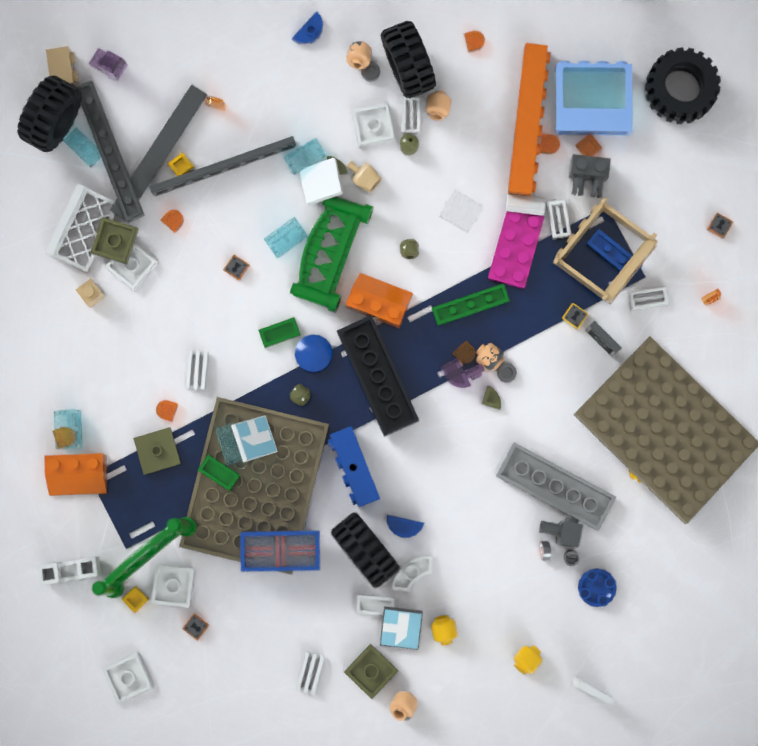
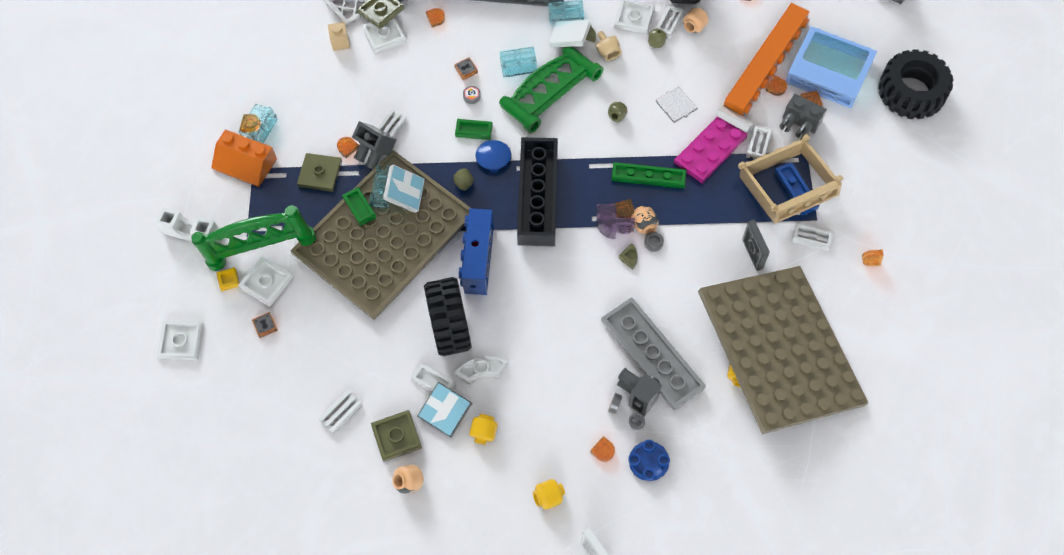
camera: 25 degrees right, 20 degrees down
clear brick [240,531,320,572] -> none
orange slope [345,273,413,328] -> none
blue plate [387,515,424,538] -> none
tile [561,303,588,329] -> none
tile [707,213,733,239] -> none
none -> dark grey brick [352,121,397,169]
none -> tile [463,86,481,104]
none -> clear orange tile [590,436,615,462]

